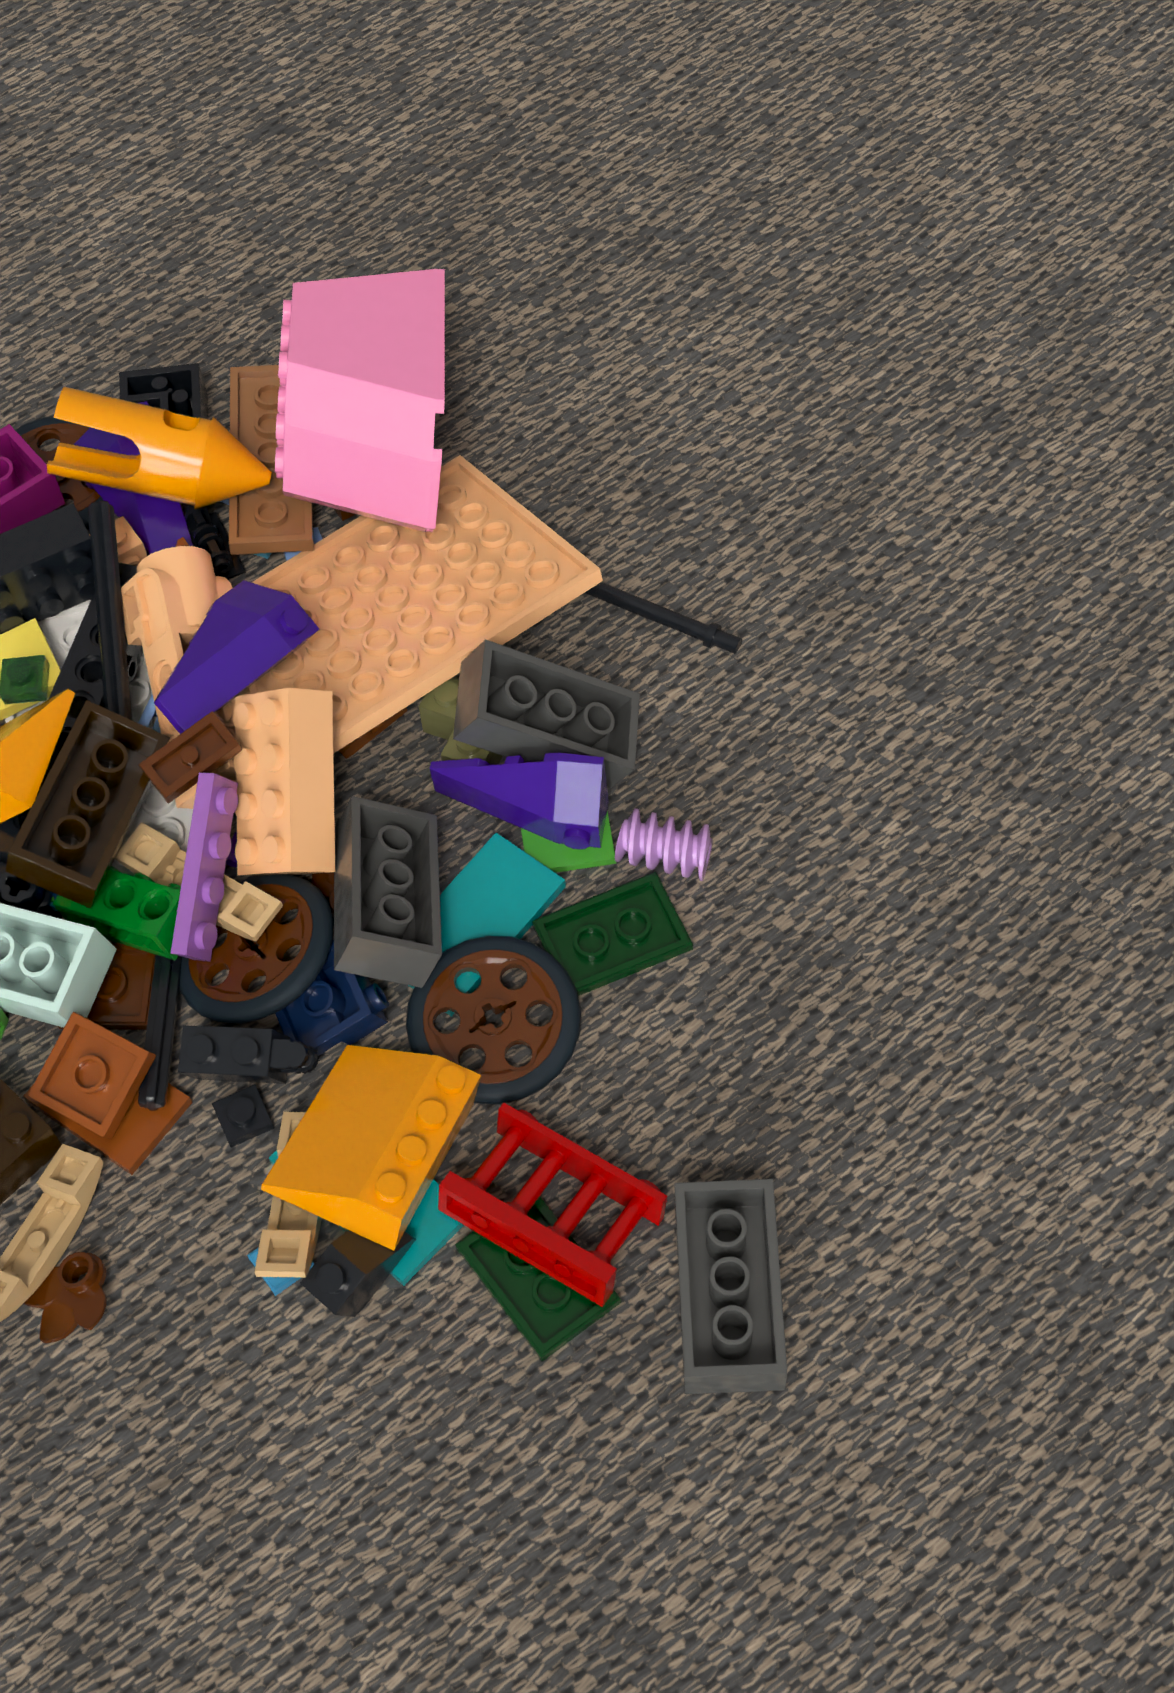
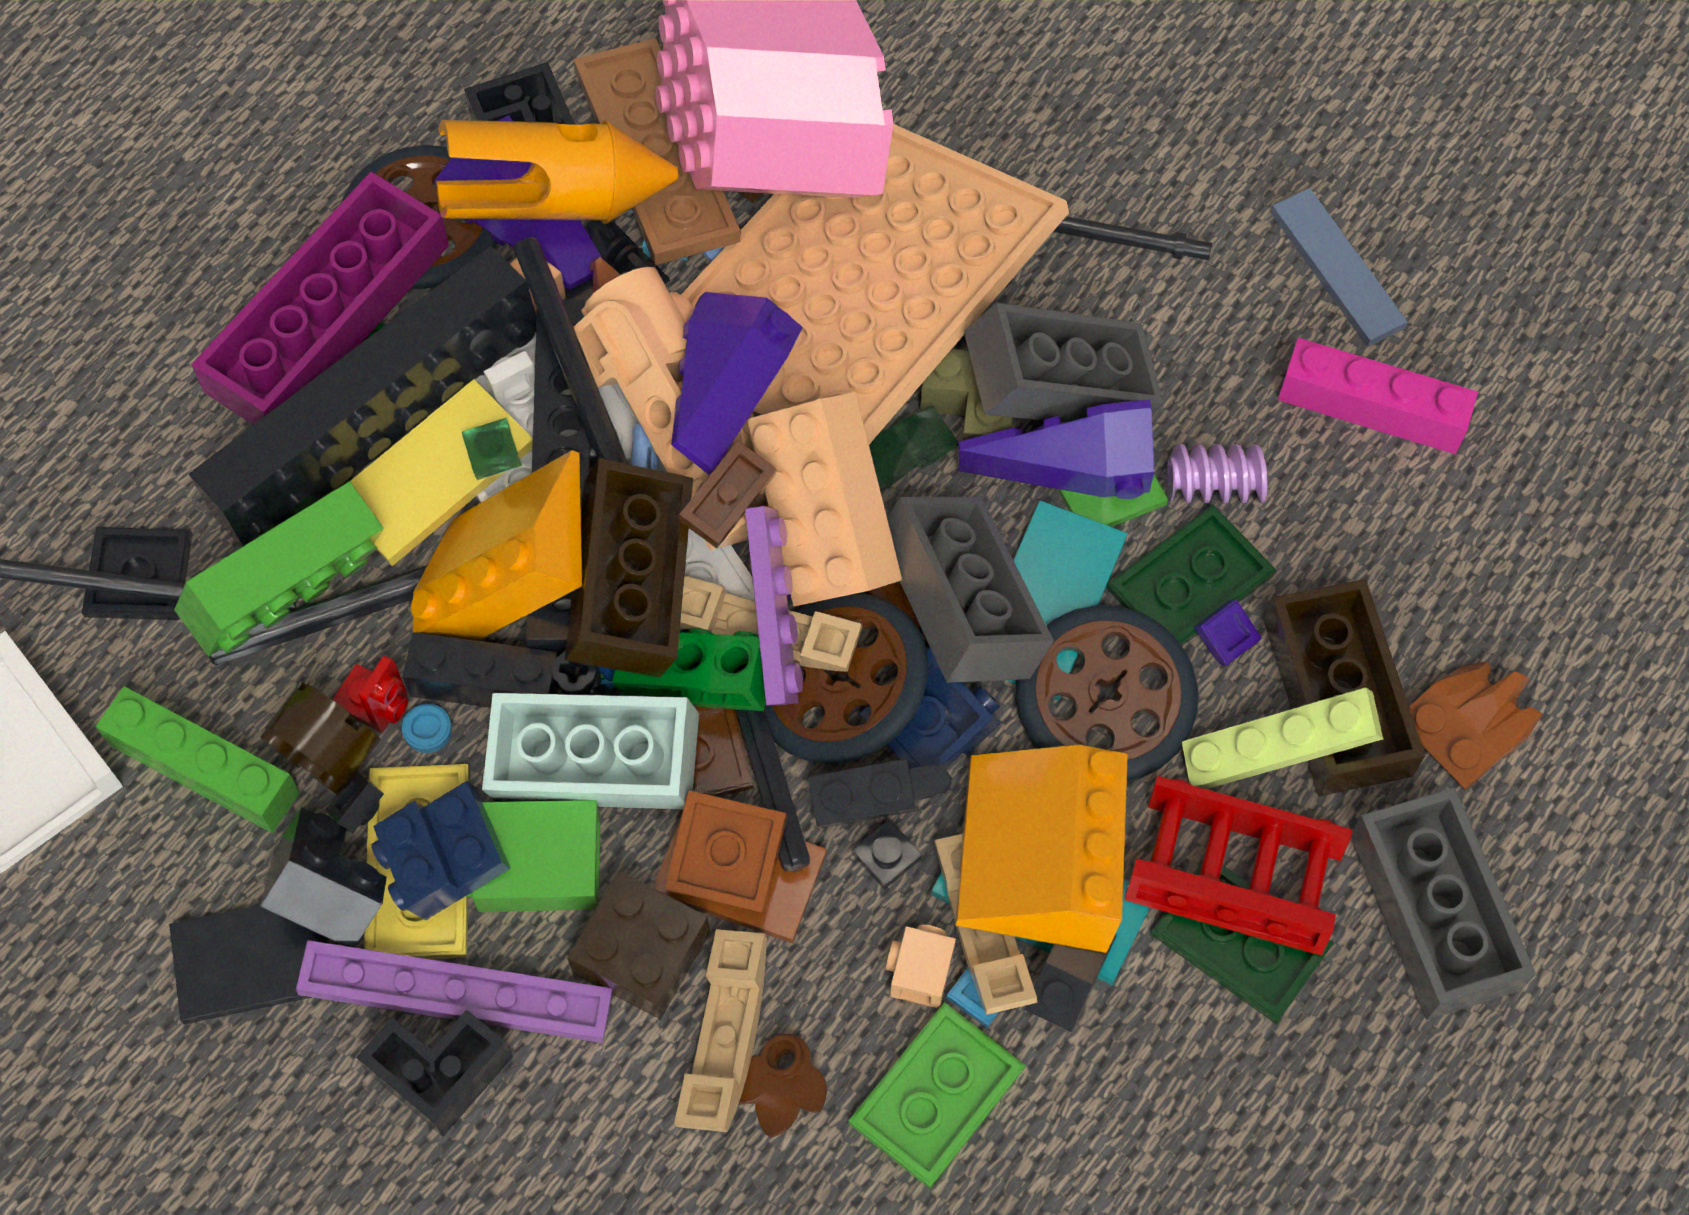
camera: 20 degrees left, 5 degrees up
none -> white plate [484,351,535,407]
none -> bright green tile [848,1002,1026,1189]
none -> clear green slope [869,406,959,492]
none -> light nougat brick [886,925,956,1009]
none -> yellowish green plate [1182,688,1383,789]
none -> dark purple tile [1194,599,1262,666]
none -> dark brown brick [1264,579,1425,796]
none -> sand blue tile [1270,188,1408,347]
none -> dark pink brick [1278,338,1478,454]
none -> dark orange plate [1409,661,1543,791]

